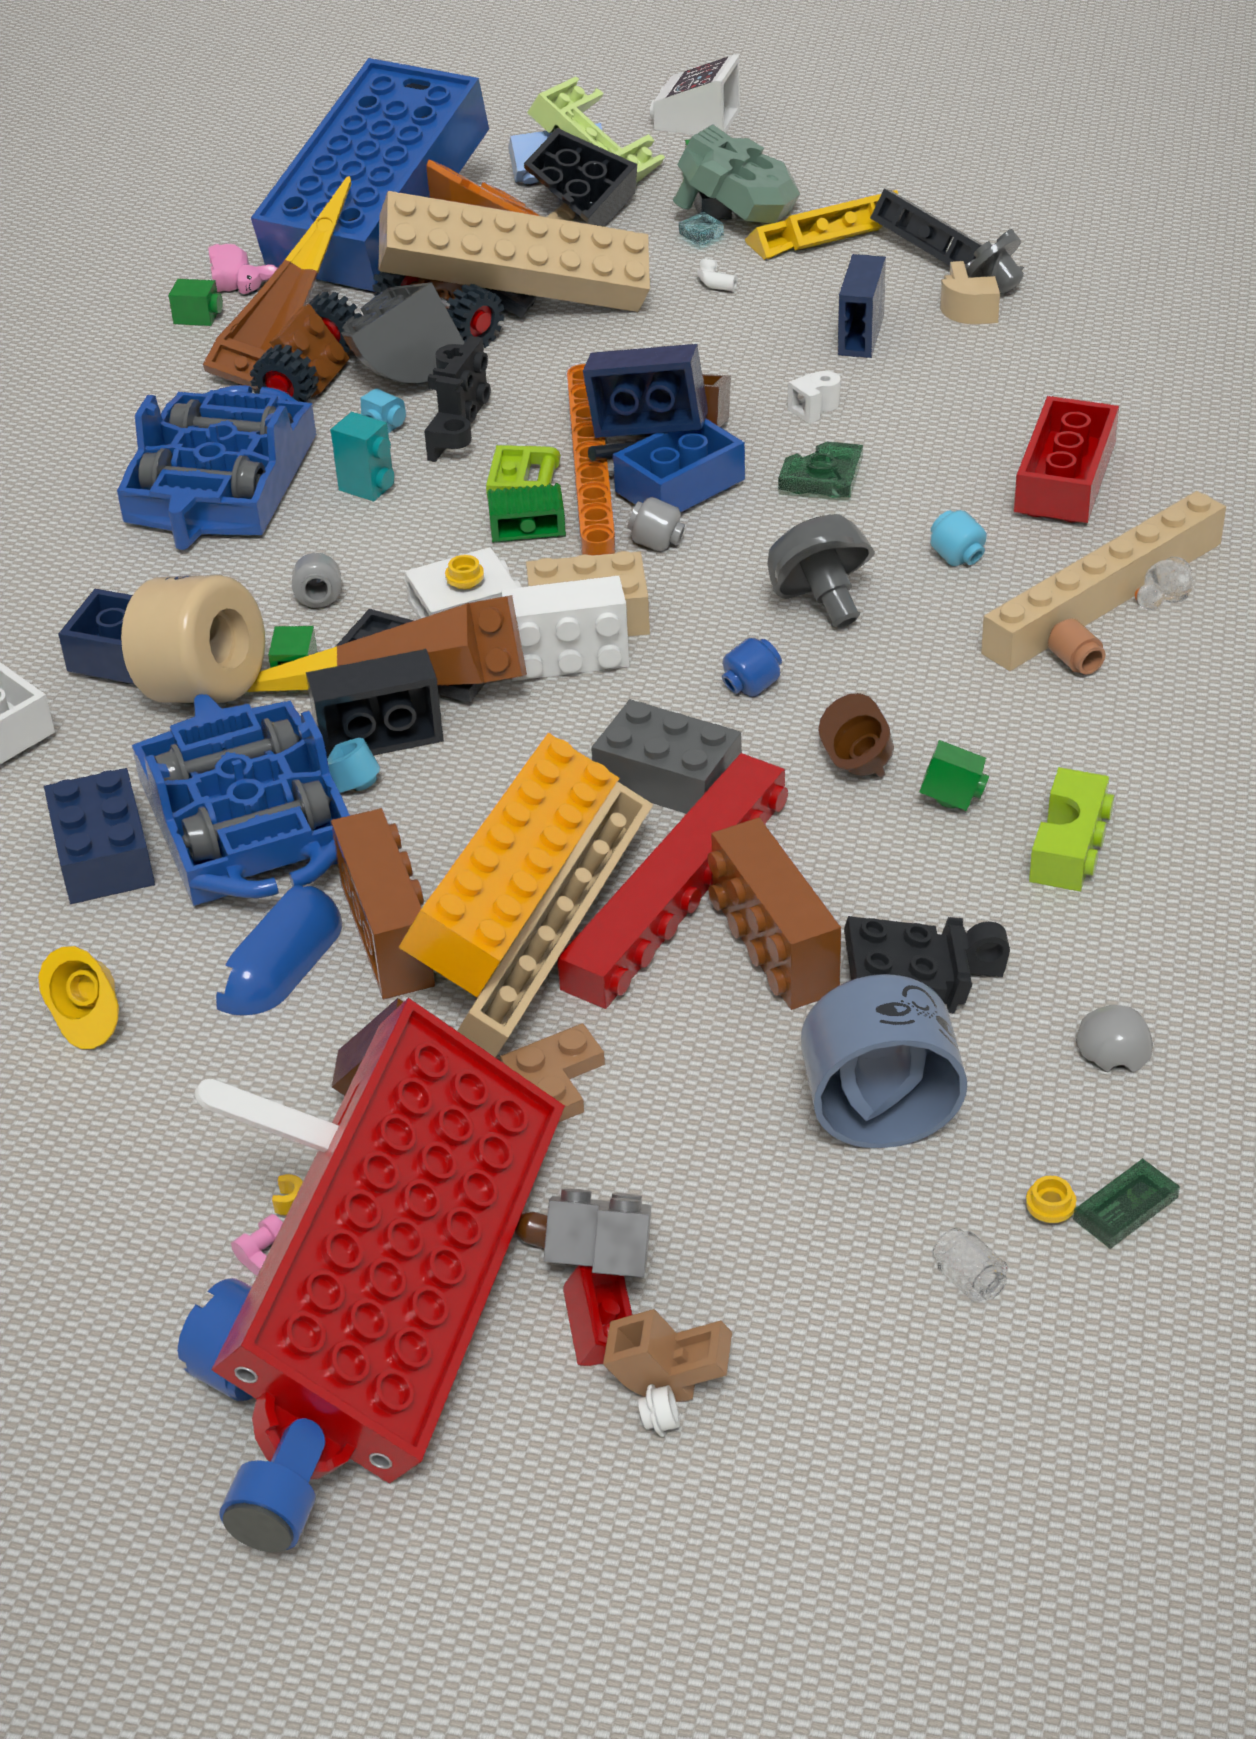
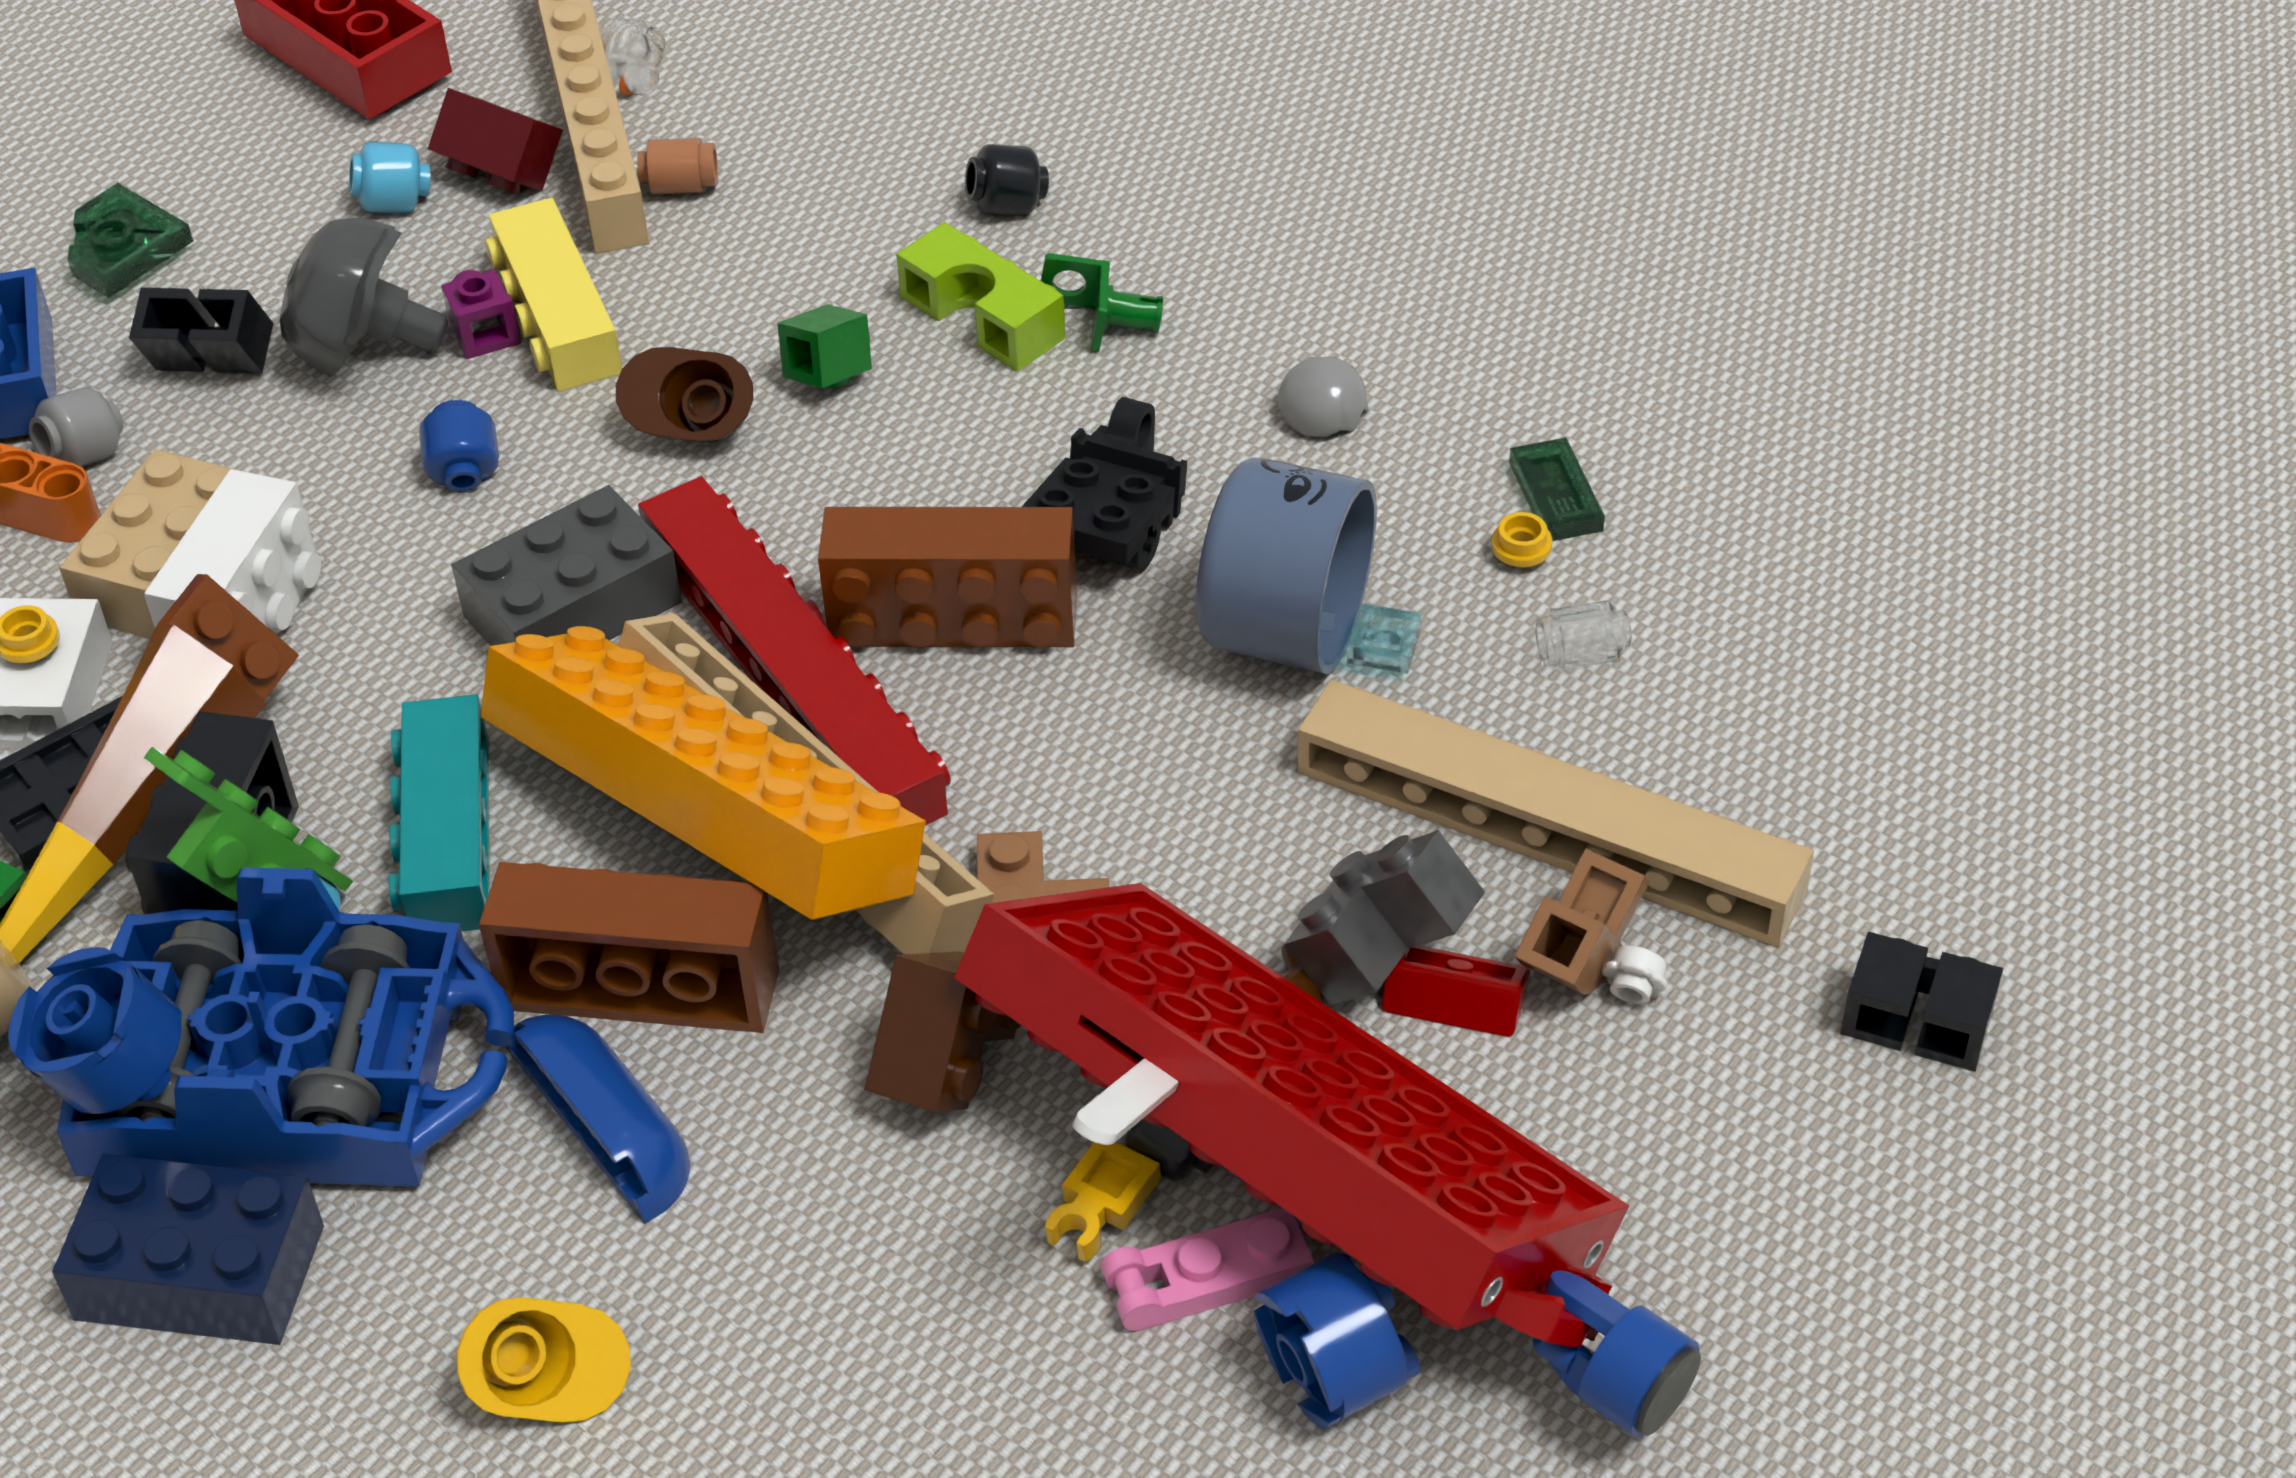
camera: 65 degrees left, 5 degrees up
none -> blue brick [8,947,182,1114]
none -> black piece [129,287,274,373]
none -> bright green bracket [144,746,353,903]
none -> teal brick [389,694,490,931]
none -> dark red brick [428,88,563,194]
none -> magenta brick [441,270,521,359]
none -> light yellow brick [484,197,622,392]
none -> black head [965,144,1049,217]
none -> green bracket [1040,253,1163,352]
none -> tan brick [1297,679,1814,948]
none -> clear light blue plate [1347,603,1421,674]
none -> black piece [1840,931,2004,1072]

